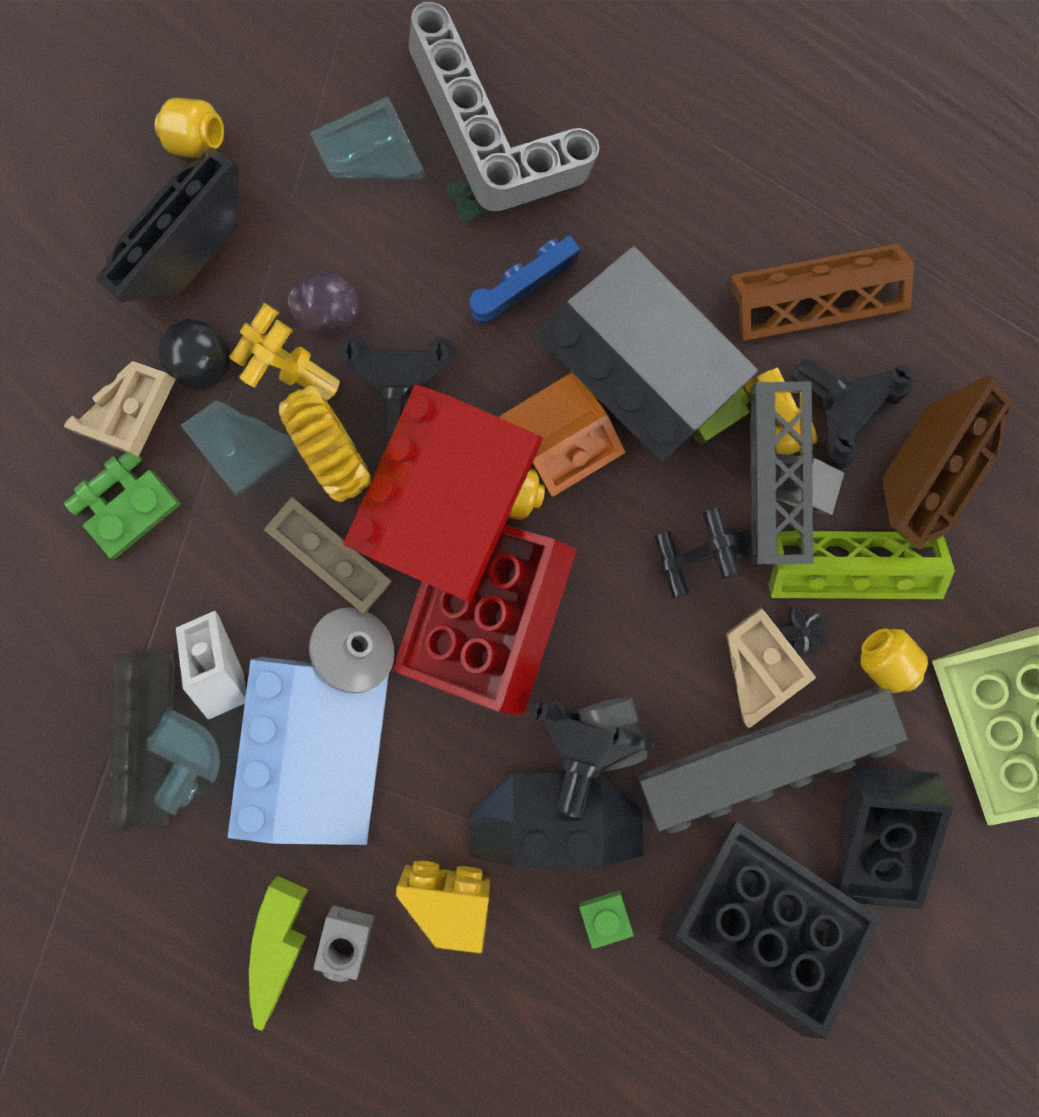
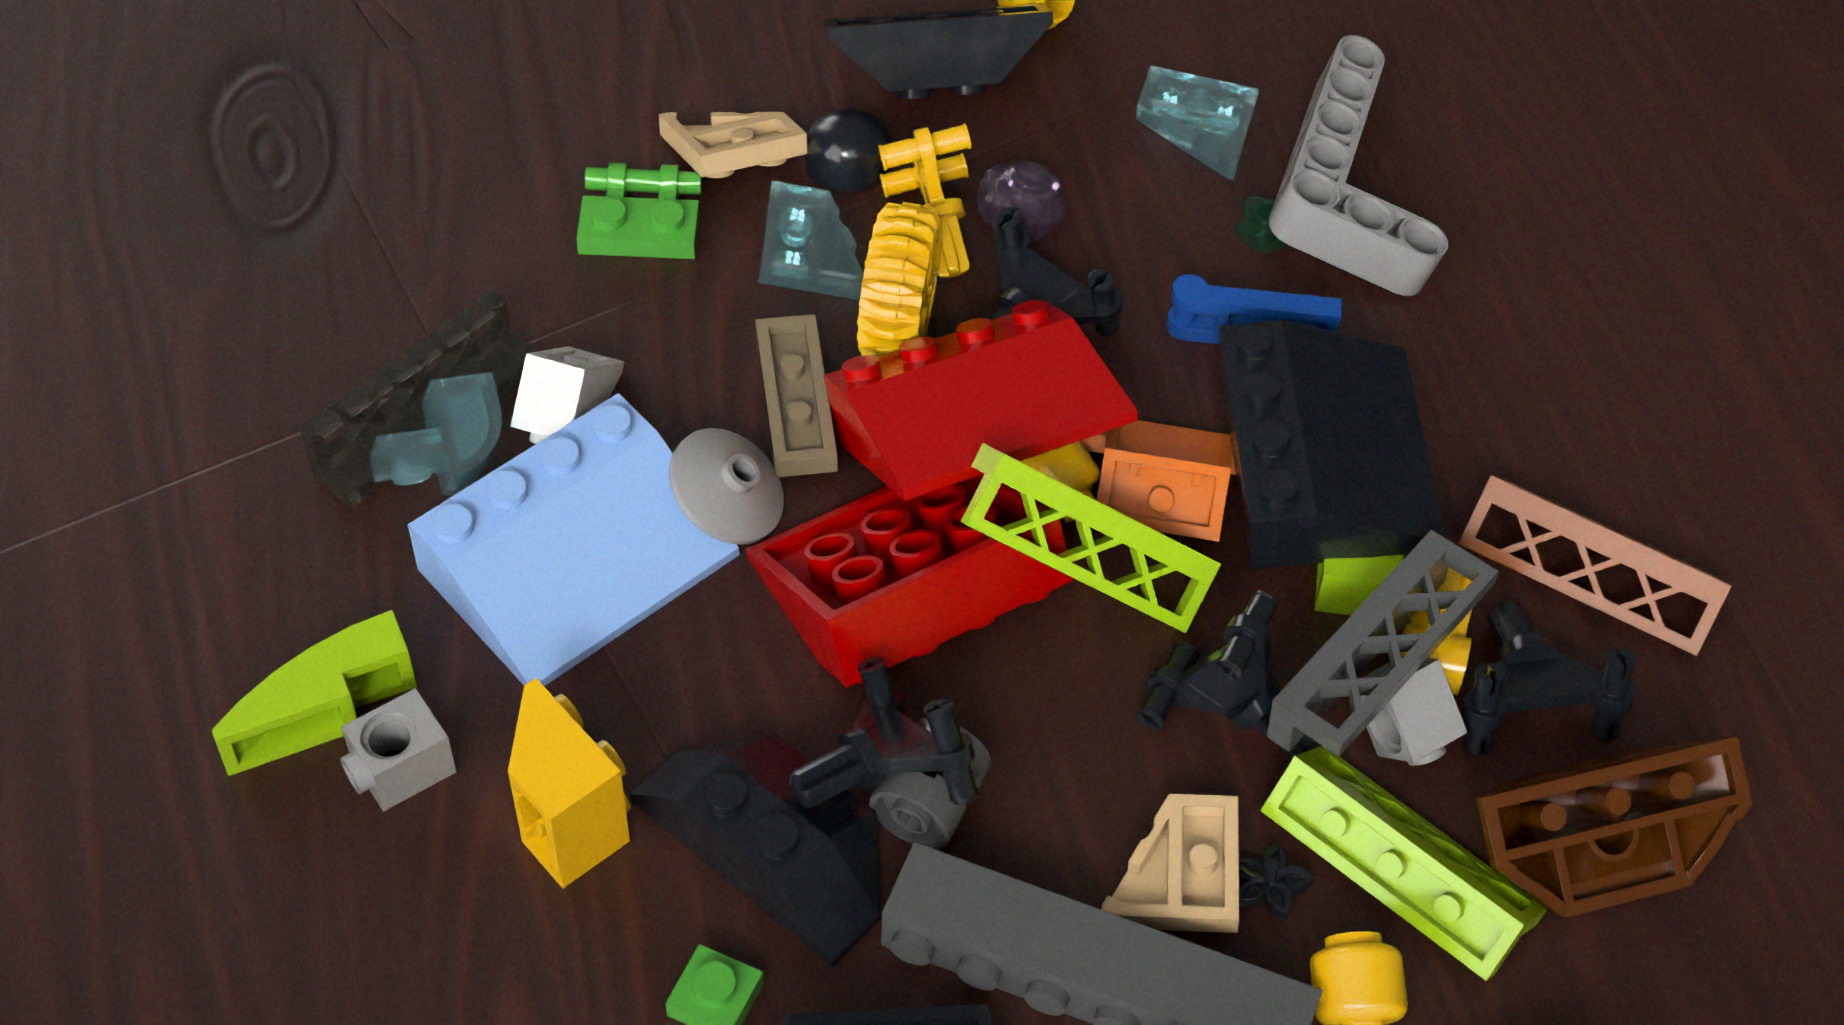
camera: 45 degrees right, 35 degrees down
none -> lime fence [960,443,1221,633]

